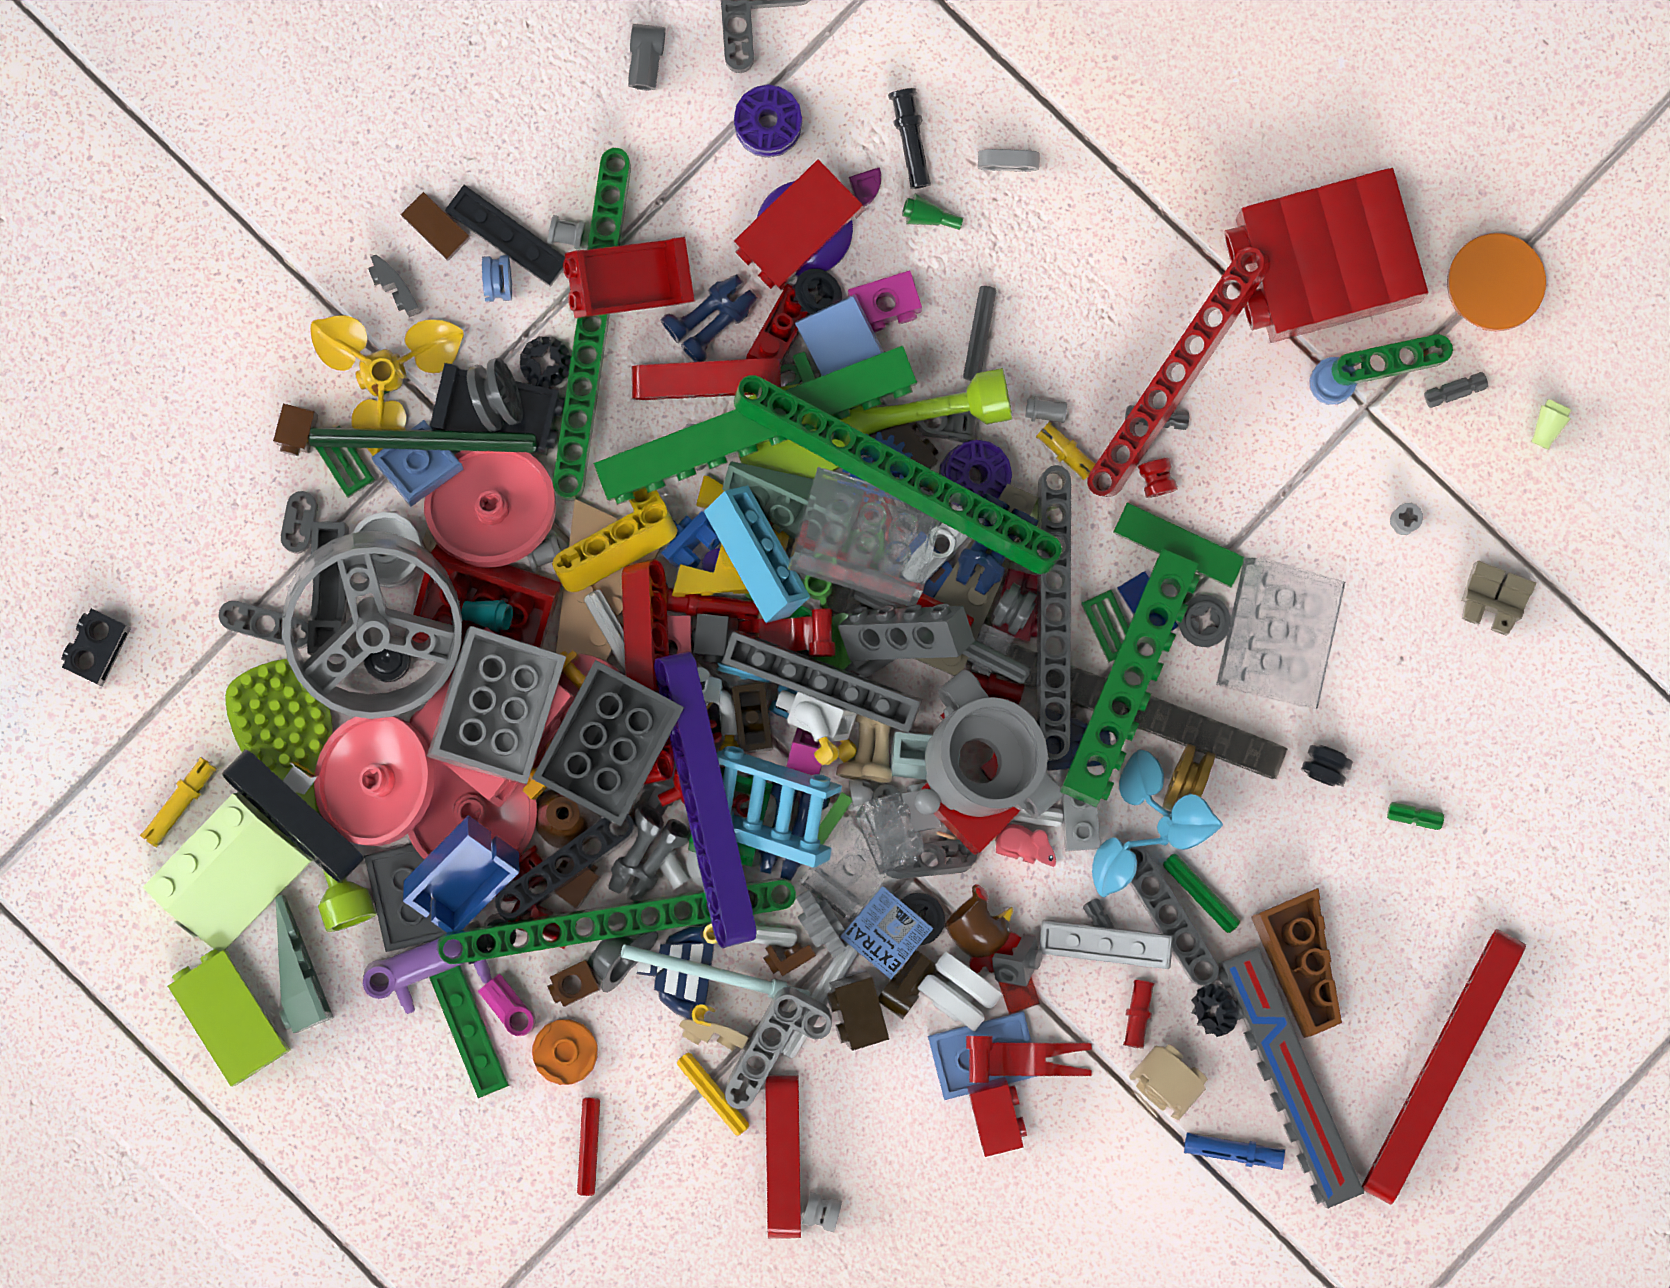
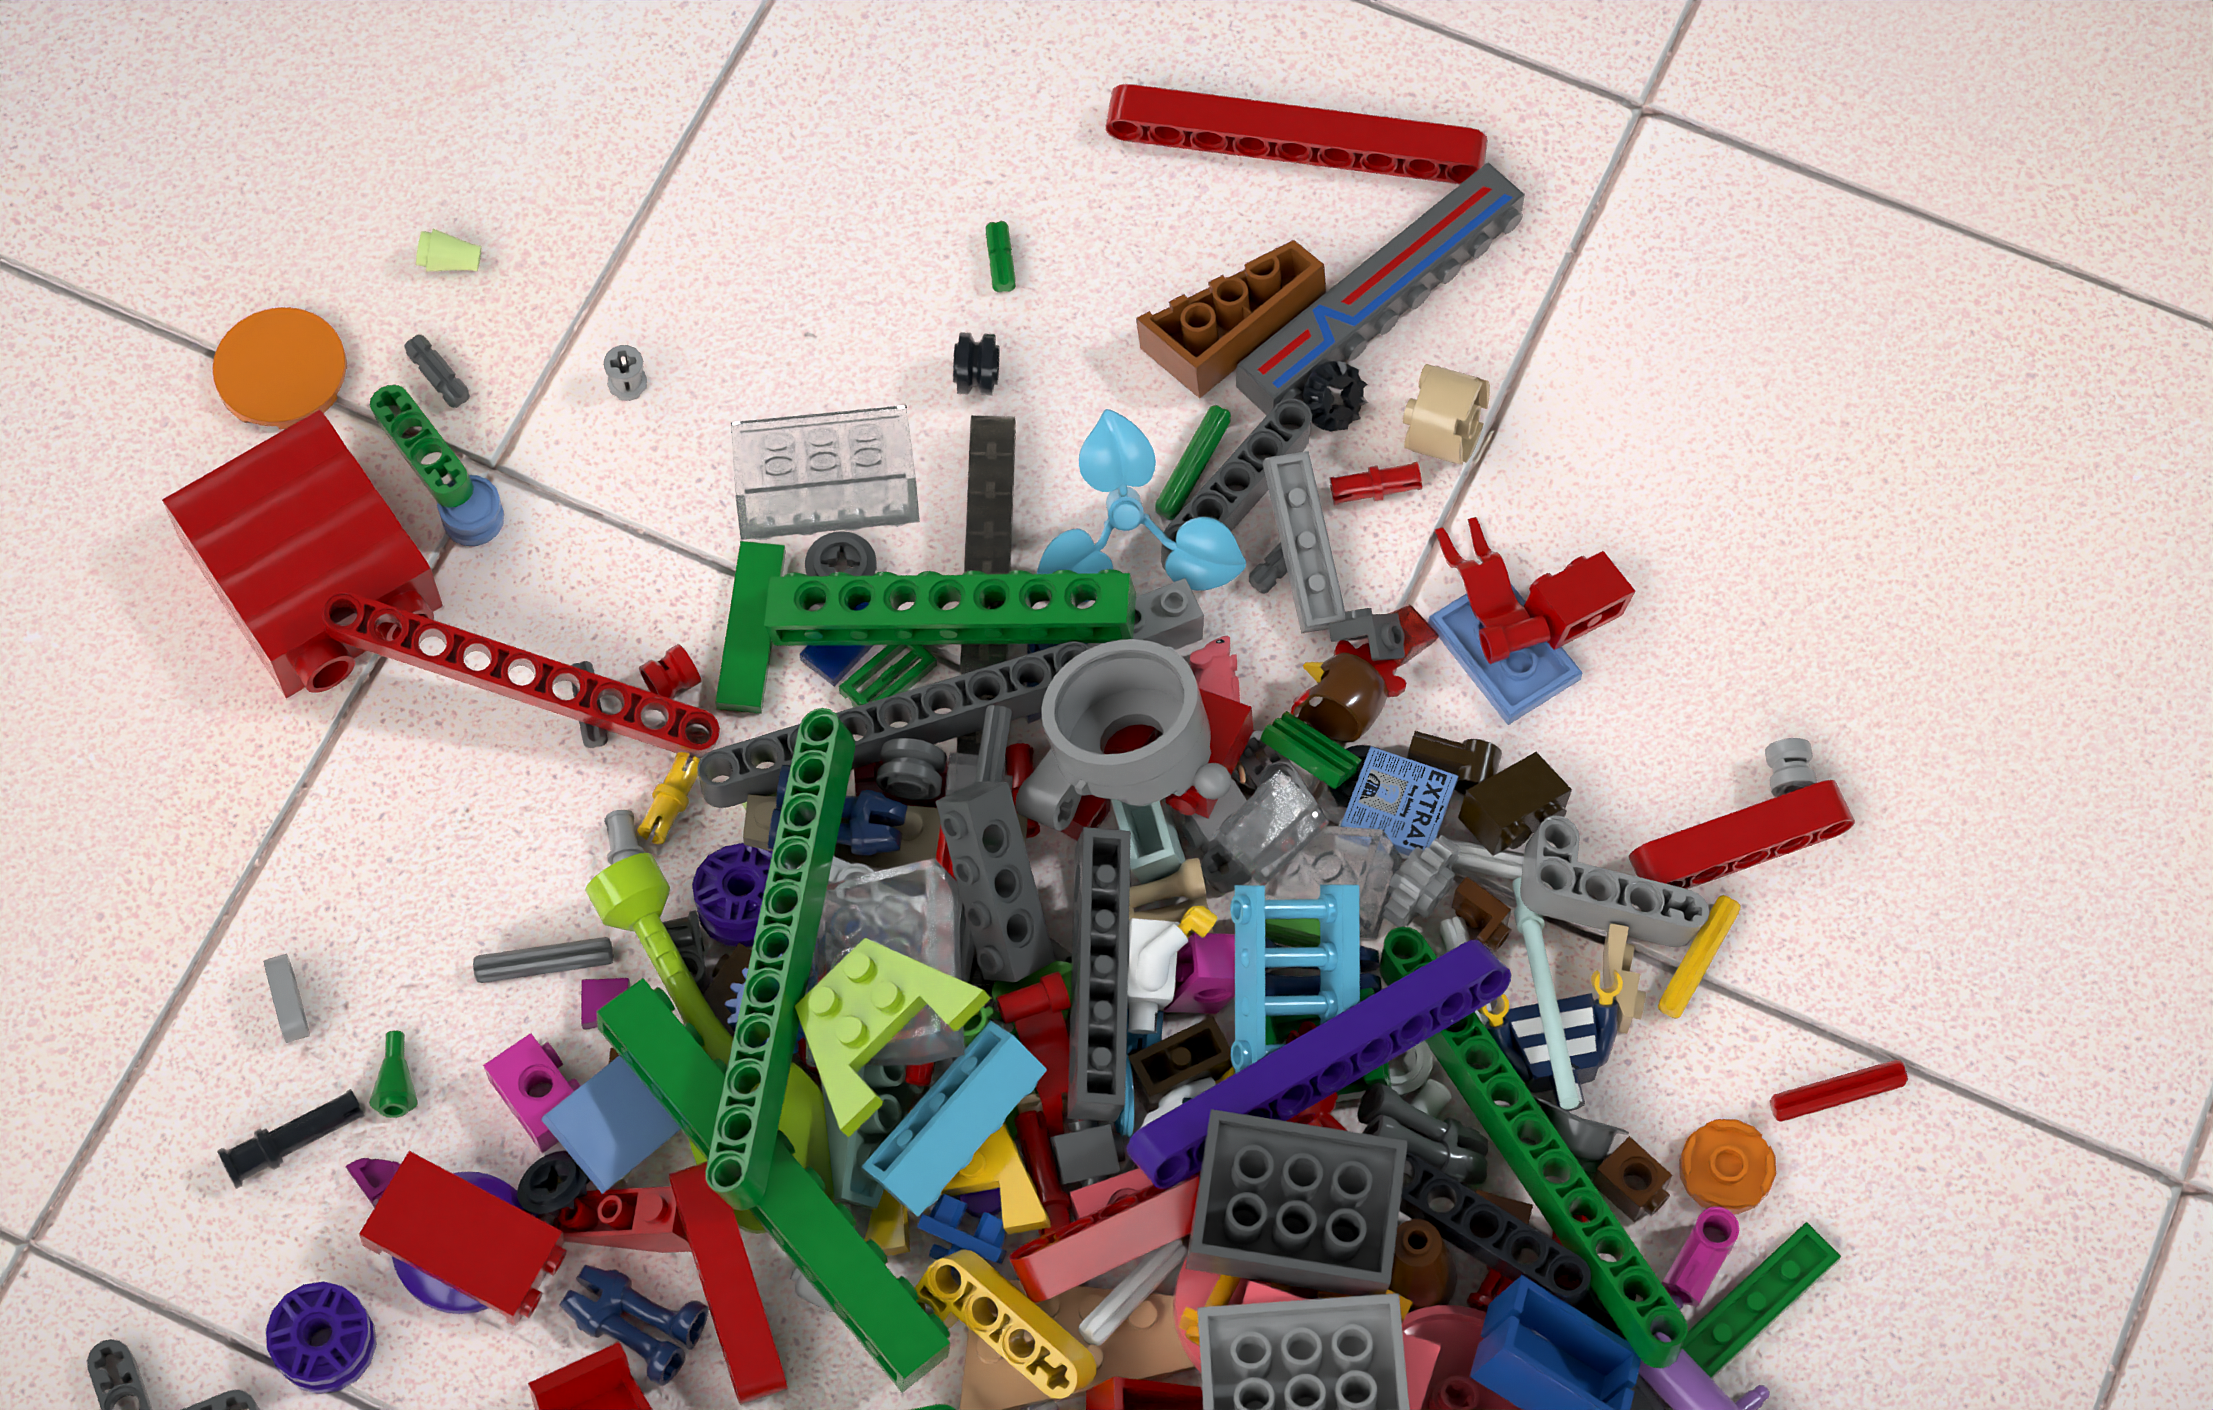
camera: 110 degrees left, 20 degrees down
green tile [781,351,815,386] -> none
light grey hinge [849,779,873,807] -> none
white wheel [917,951,1002,1032] -> none
pearl gold wheel [1162,744,1216,811] -> none
blue pin [1183,1132,1285,1170] -> none
dark tan hips [1461,561,1536,636] -> none
none -> magenta tile [581,978,630,1030]
none -> lime wing [795,938,991,1138]
none -> green tile [1260,711,1362,789]

